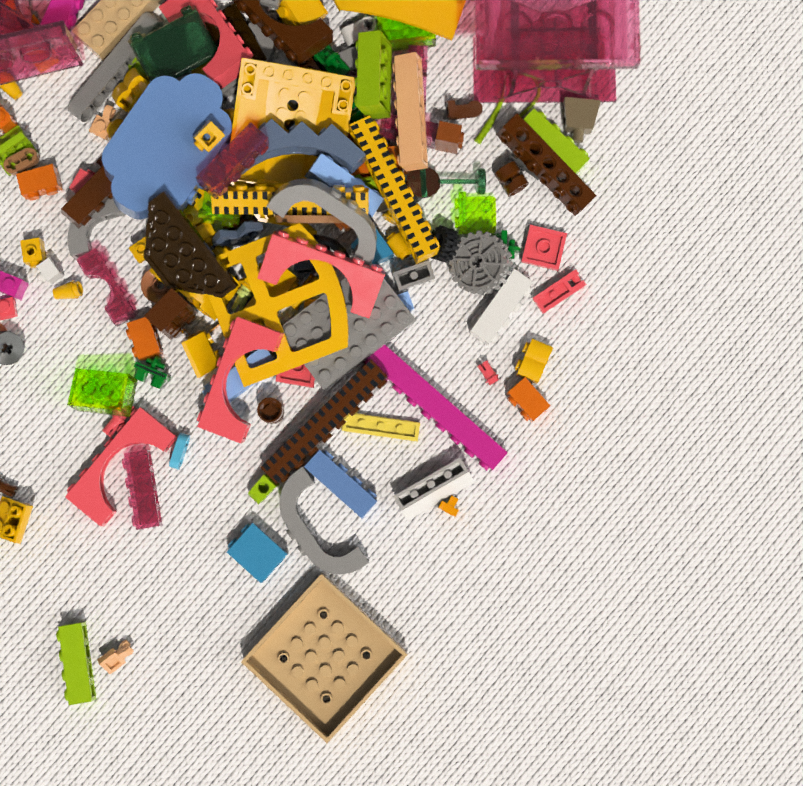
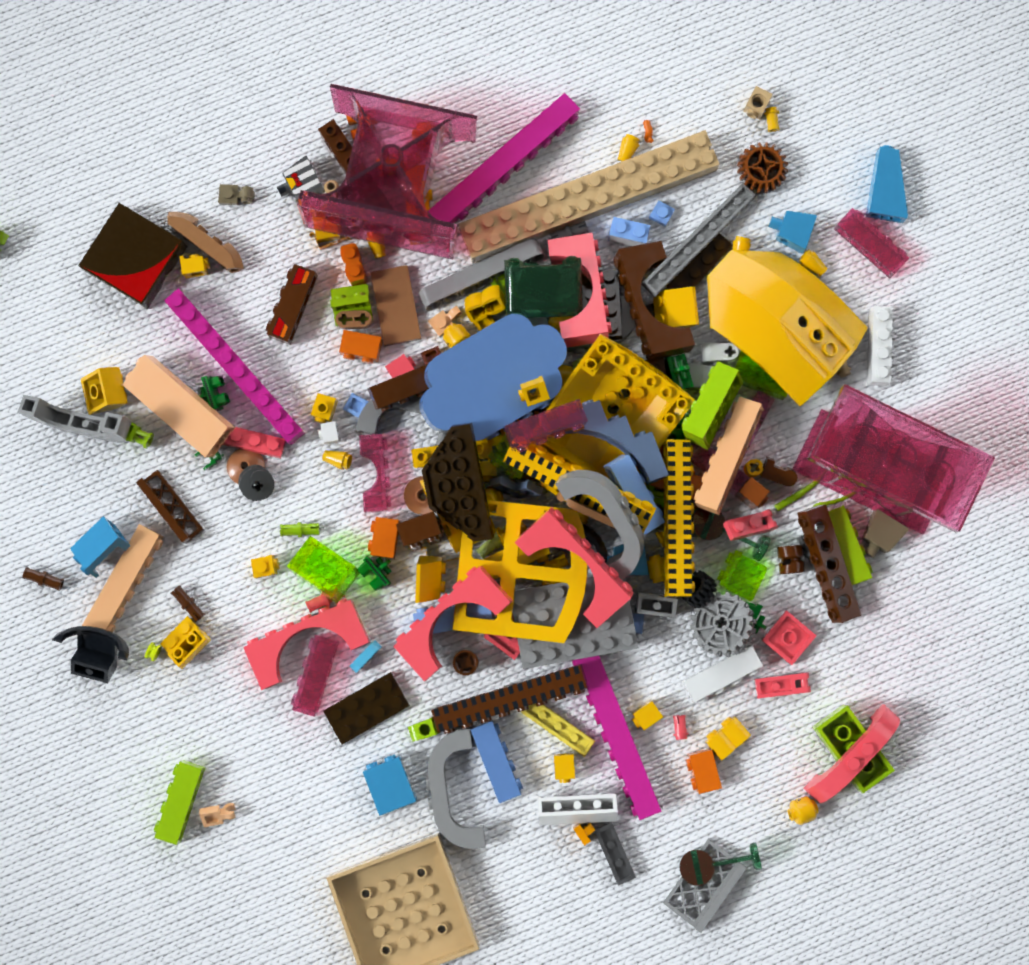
camera: 25 degrees right, 0 degrees up
none -> yellow bracket [251,555,280,578]
none -> lime pin [280,522,320,537]
none -> dark brown plate [323,672,410,745]
none -> light blue tile [343,393,369,418]
none -> medium nougat tile [370,265,422,346]
none -> yellow brick [554,753,575,783]
none -> flat silver plate [594,822,636,886]
none -> yellow brick [631,700,663,730]
none -> light grey fence [663,838,747,933]
none -> piece [680,842,762,886]
none -> coral plate [723,509,778,541]
none -> yellow bush [743,459,763,478]
none -> yellow head [787,796,819,825]
none -> coral arch [803,704,900,803]
none -> lime brick [812,704,895,793]

